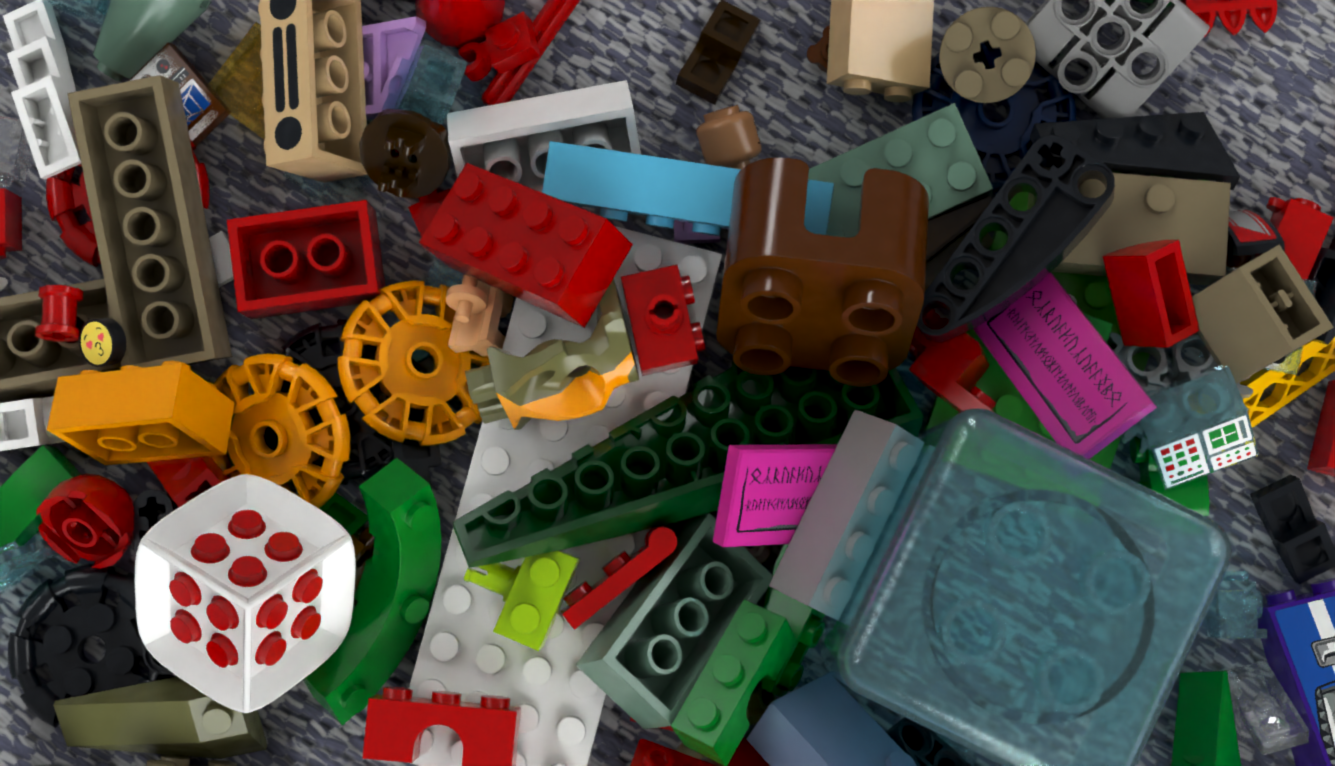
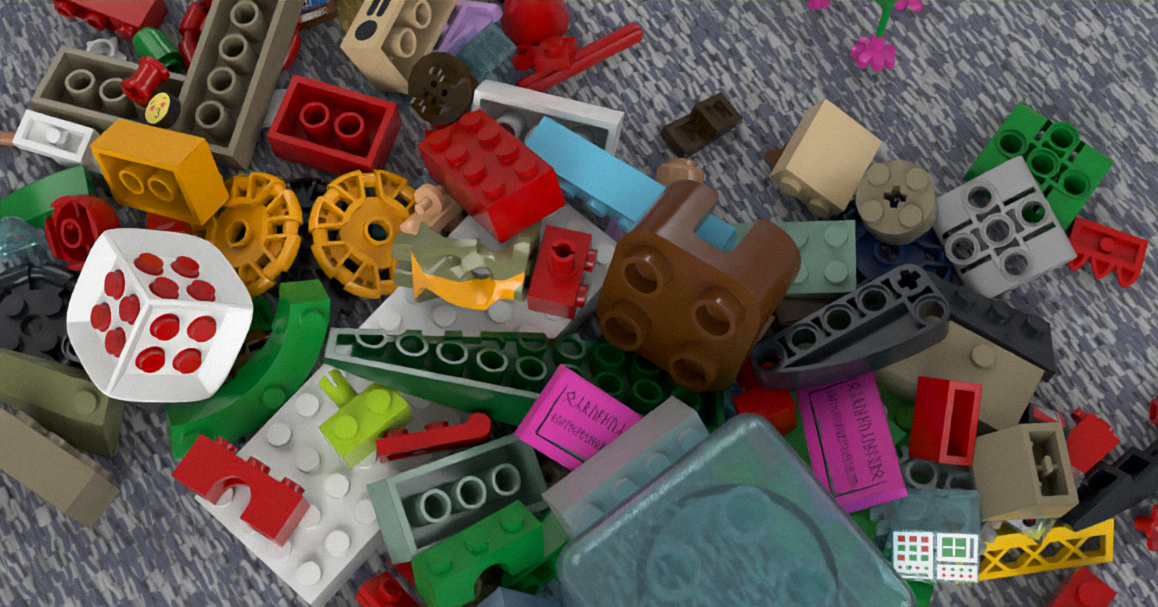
camera: 25 degrees right, 15 degrees down
none -> green brick [132,27,183,74]

